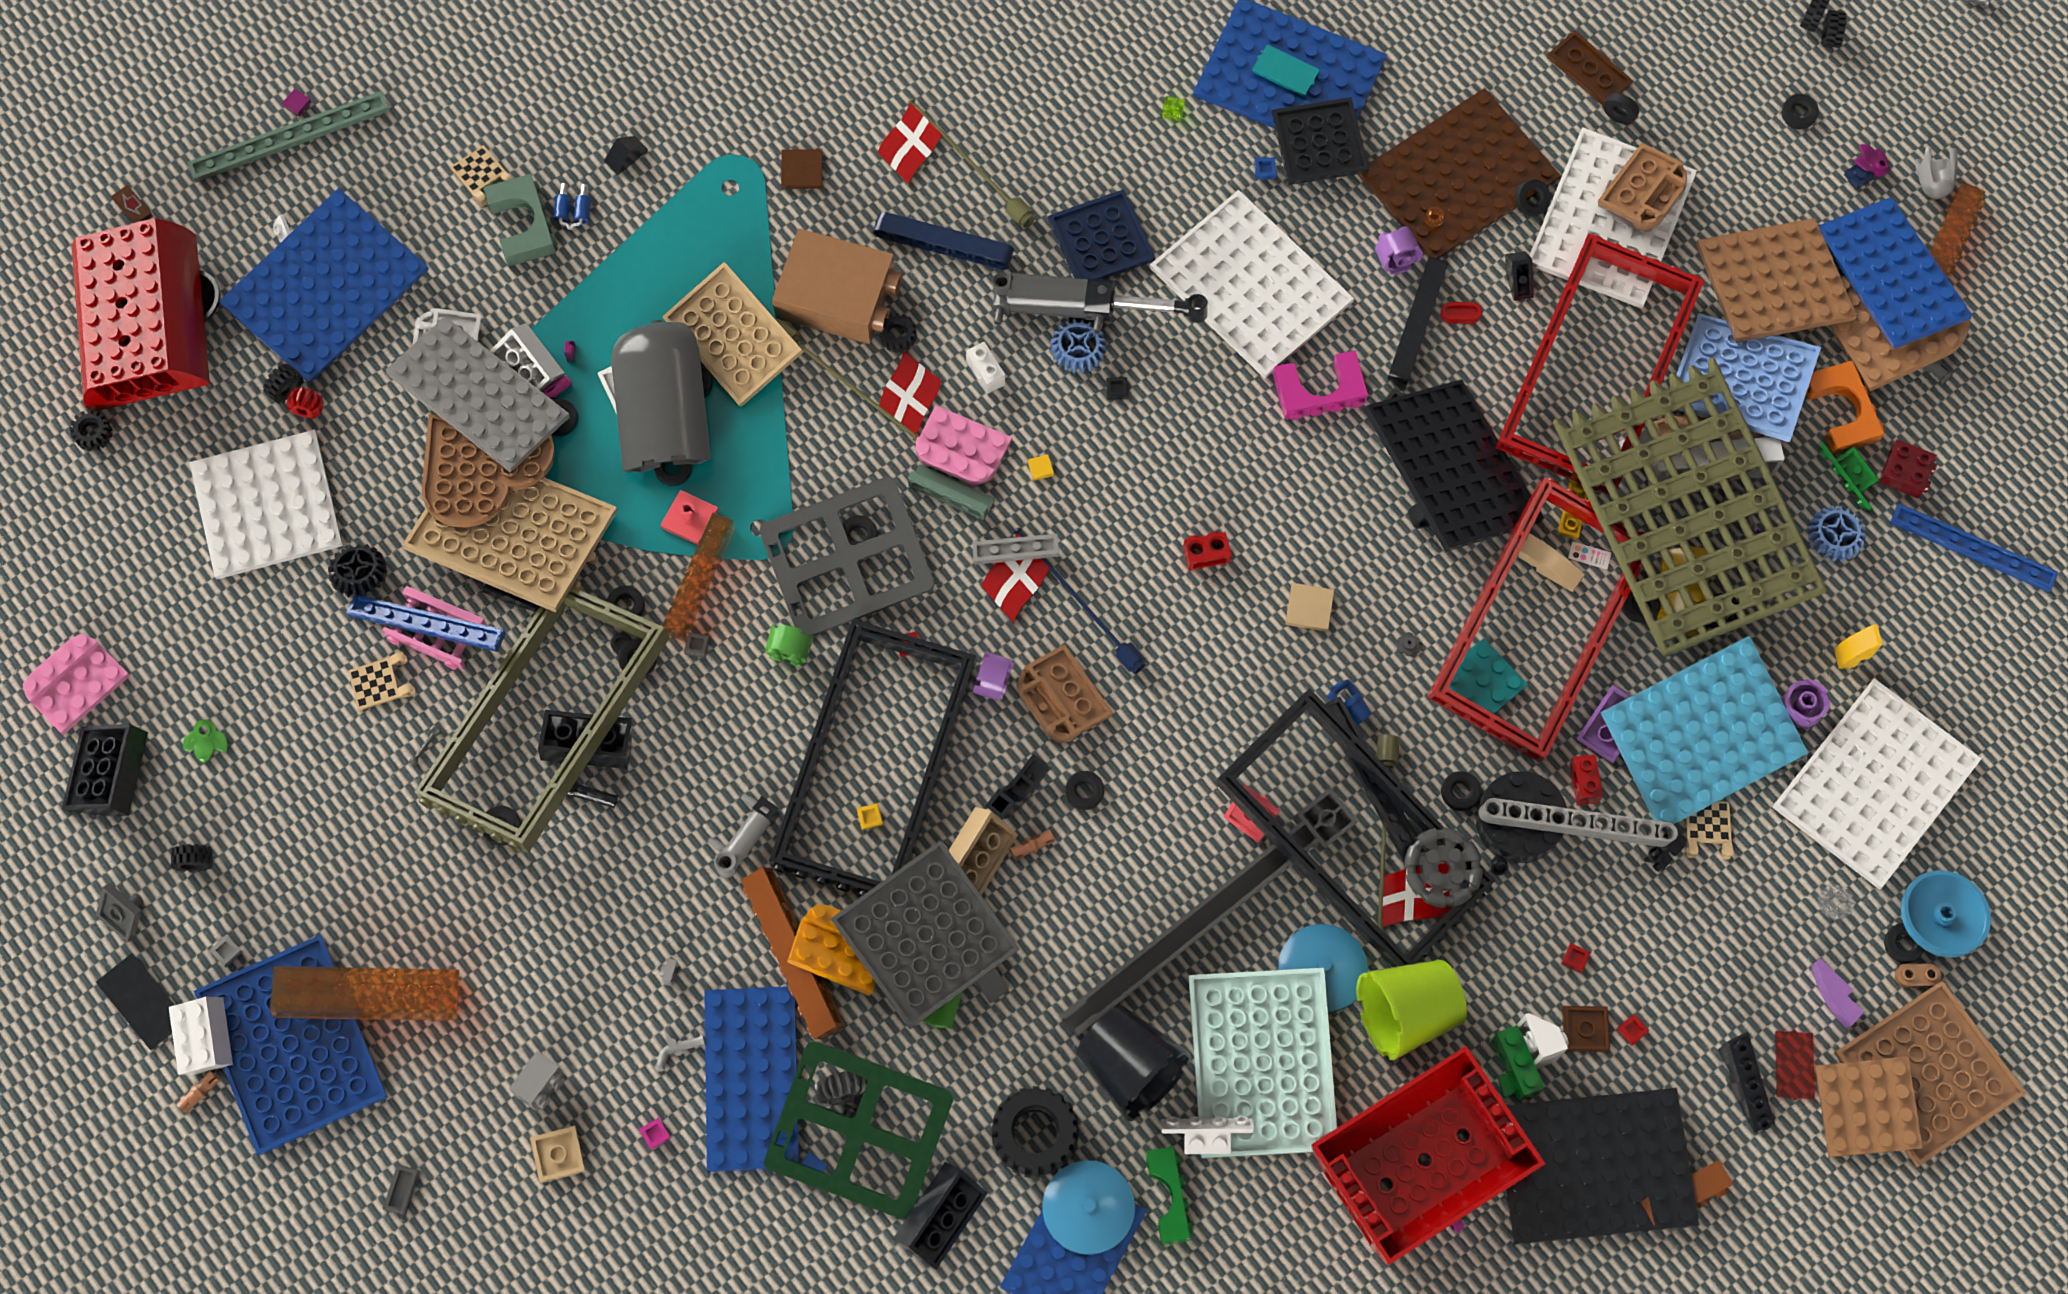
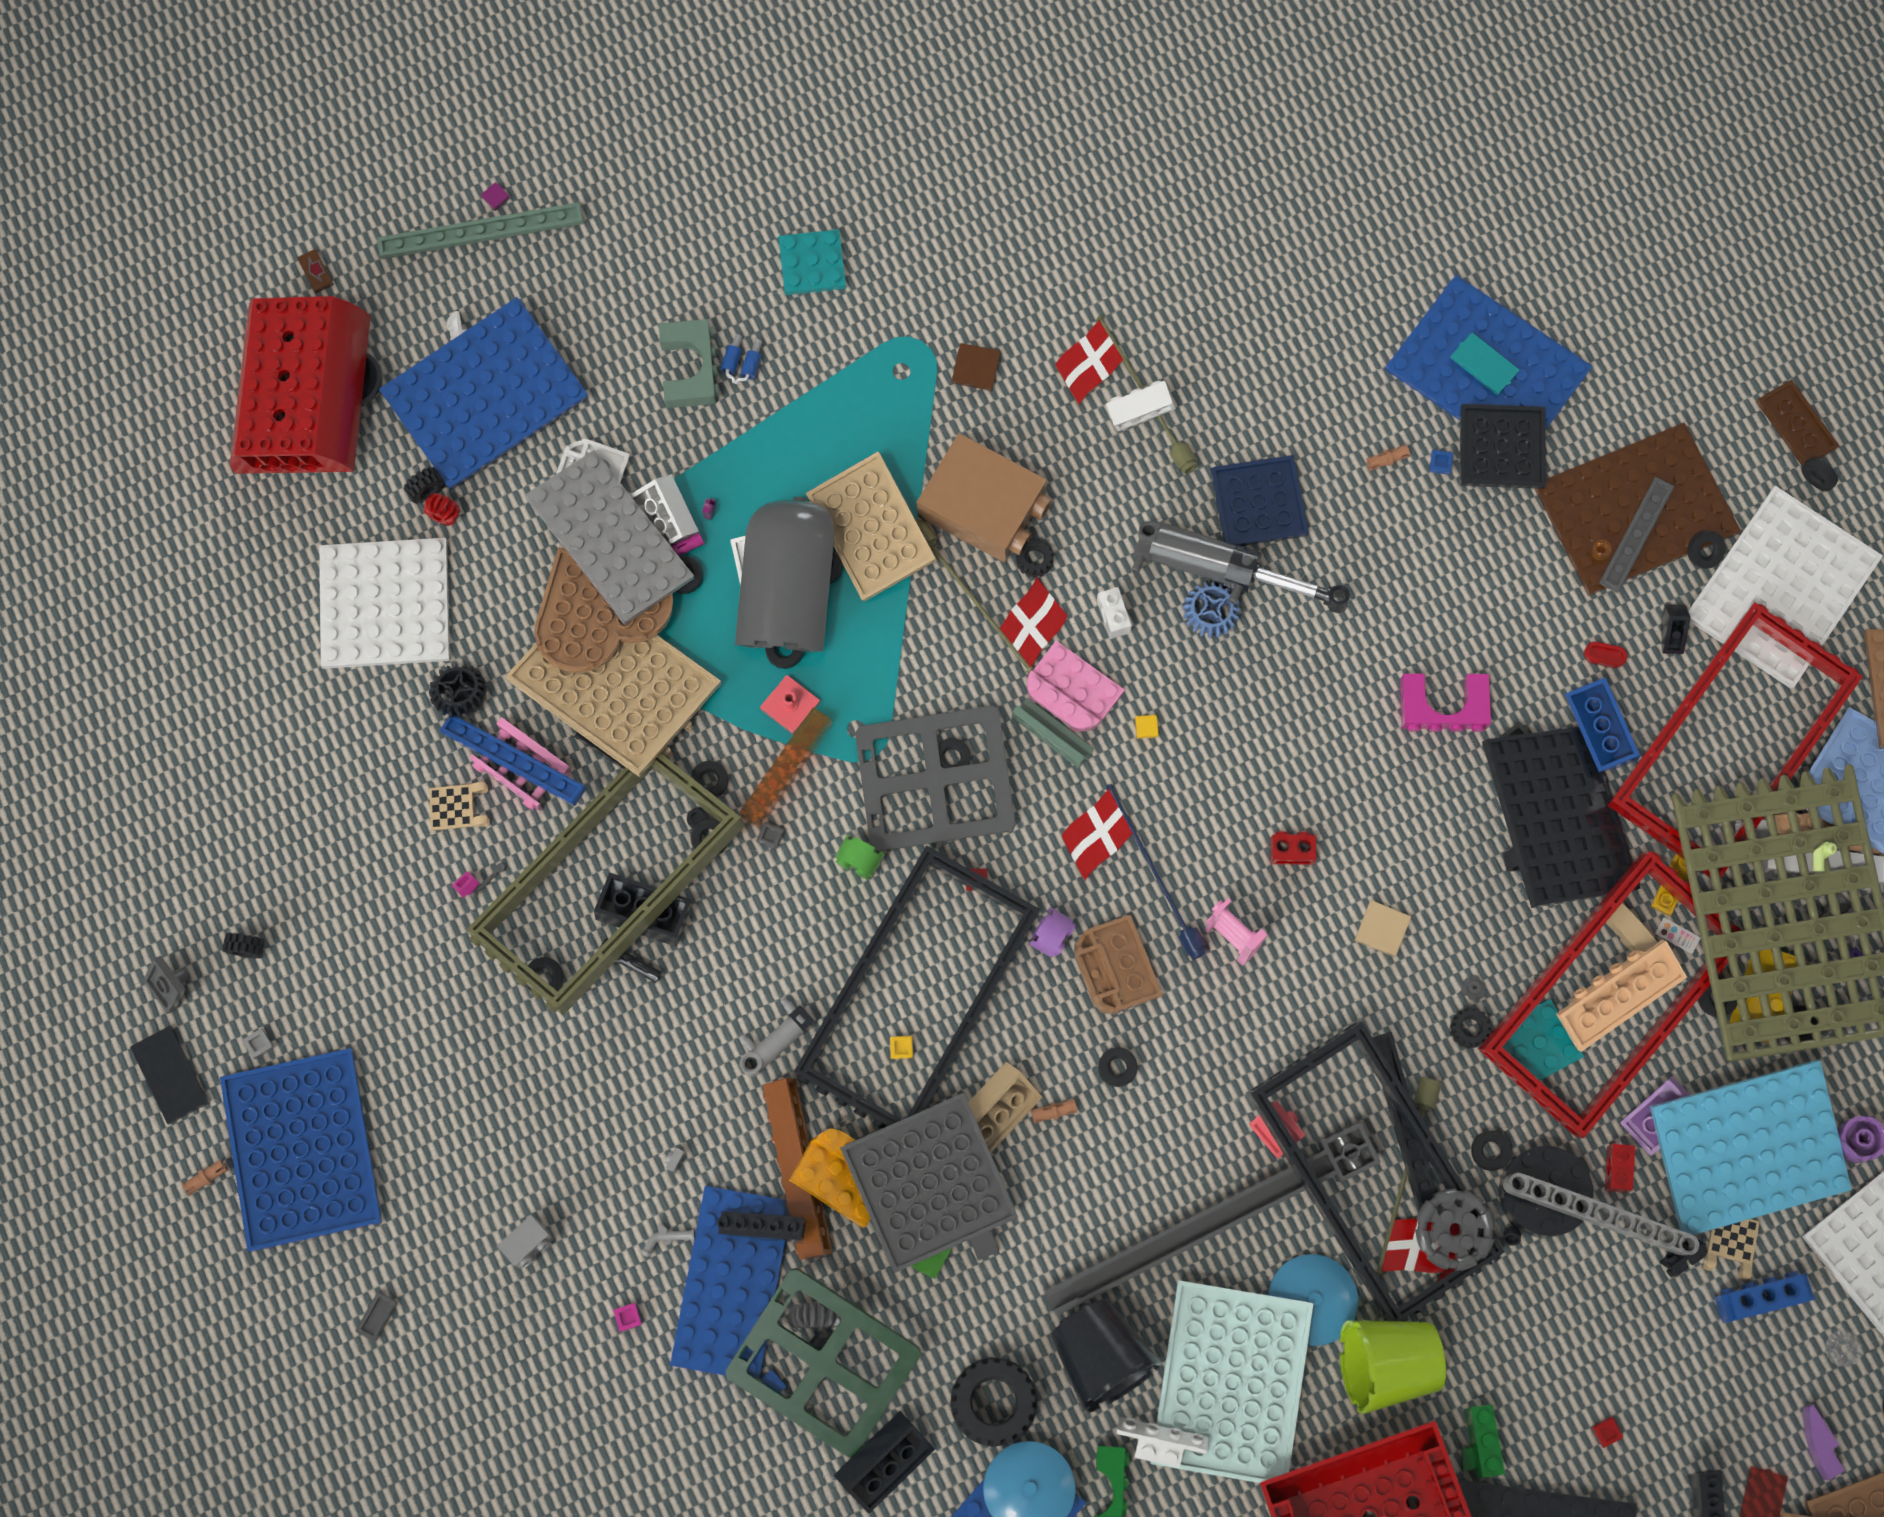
camera: 15 degrees right, 5 degrees up
bright pink plate [23,634,130,735] -> none
black slope [61,724,148,817] -> none
black tyre [70,410,113,451] -> none
white brick [169,997,233,1075] -> none
bright green plate [183,719,228,763] -> none
clear orange brick [270,966,461,1021] -> none
tan flag [450,145,512,207] -> none
tan plate [530,1126,586,1183] -> none
black slope [604,136,648,176] -> none
dark blue beam [873,212,1014,270] -> none
light grey plate [972,534,1060,565] -> none
black arch [985,754,1052,820] -> none
black tile [1106,377,1128,400] -> none
white plate [1150,190,1354,378] -> none
clear neon green plate [1161,96,1185,121] -> none
blue piece [1327,679,1372,726] -> none
medium lavender brick [1375,226,1423,274] -> none
black beam [1387,256,1449,386] -> none
white slope [1517,1013,1569,1069] -> none
red tile [1561,943,1591,973] -> none
reddish brown tile [1562,1006,1610,1052] -> none
medium nougat plate [1598,143,1687,232] -> none
none -> dark pink plate [451,871,480,898]
none -> black slope [717,1211,806,1244]
none -> teal plate [778,229,846,296]
none -> white brick [1106,381,1176,432]
none -> bright pink fence [1205,898,1268,966]
none -> nougat pin [1366,444,1410,471]
none -> black tyre [1449,1007,1492,1049]
none -> light nougat plate [1556,940,1687,1052]
none -> blue slope [1565,678,1640,772]
none -> dark grey tile [1599,477,1674,593]
none -> blue brick [1714,1271,1815,1323]
none -> yellowish green arm [1813,842,1837,872]

